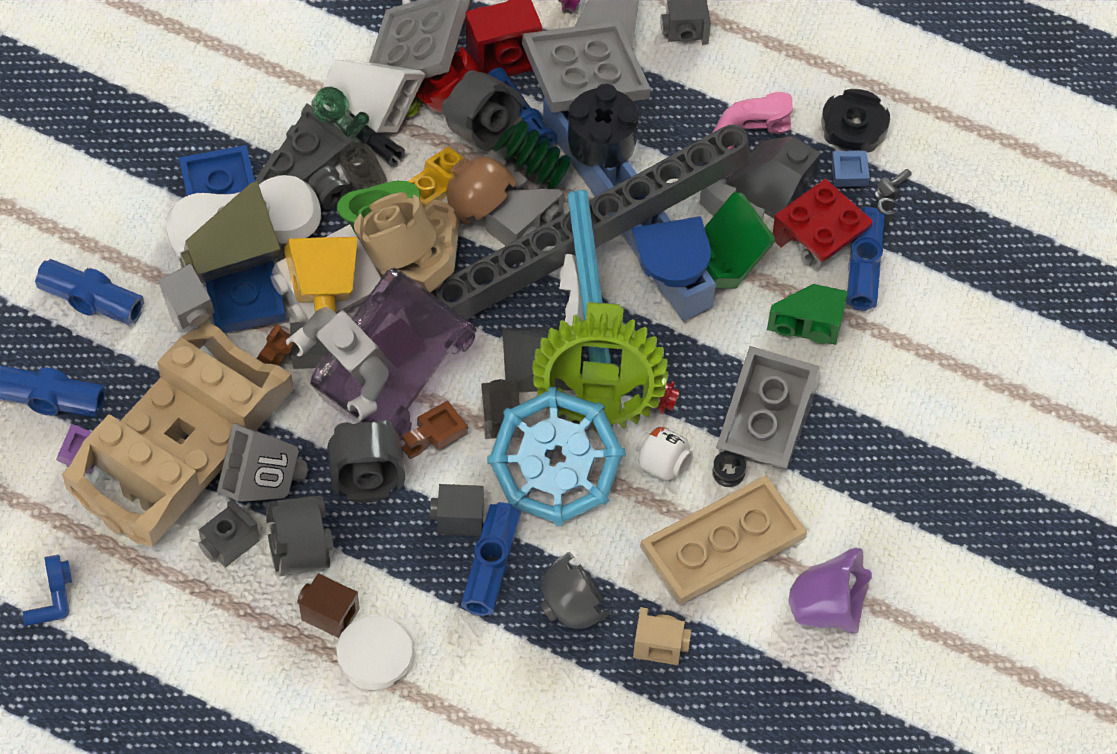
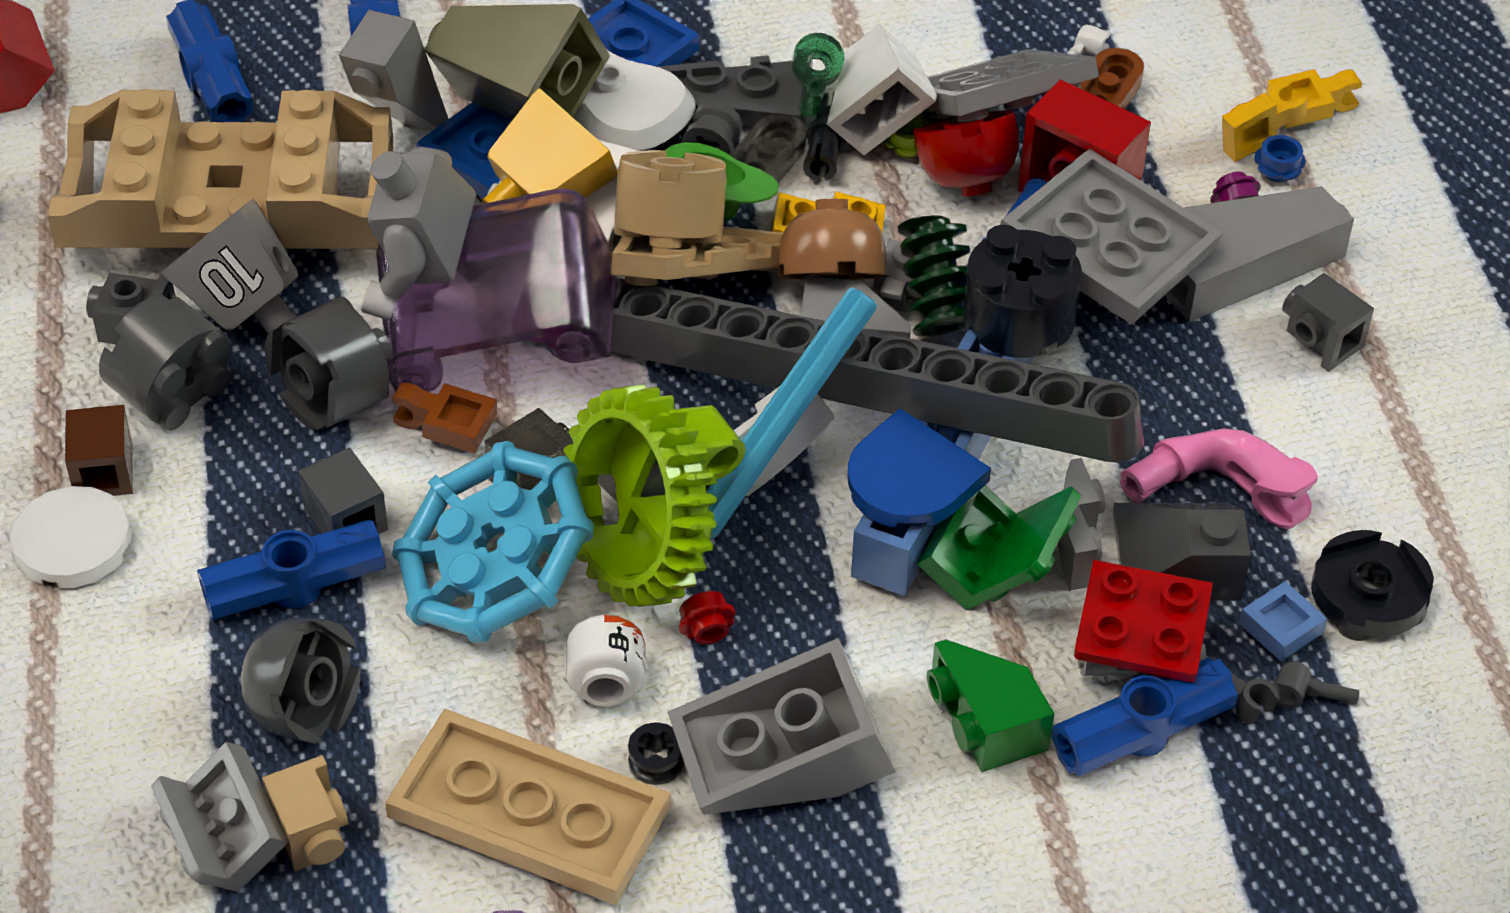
camera: 55 degrees right, 10 degrees down
dark grey brick [441,70,524,151] -> none
none -> light grey bracket [151,742,289,892]

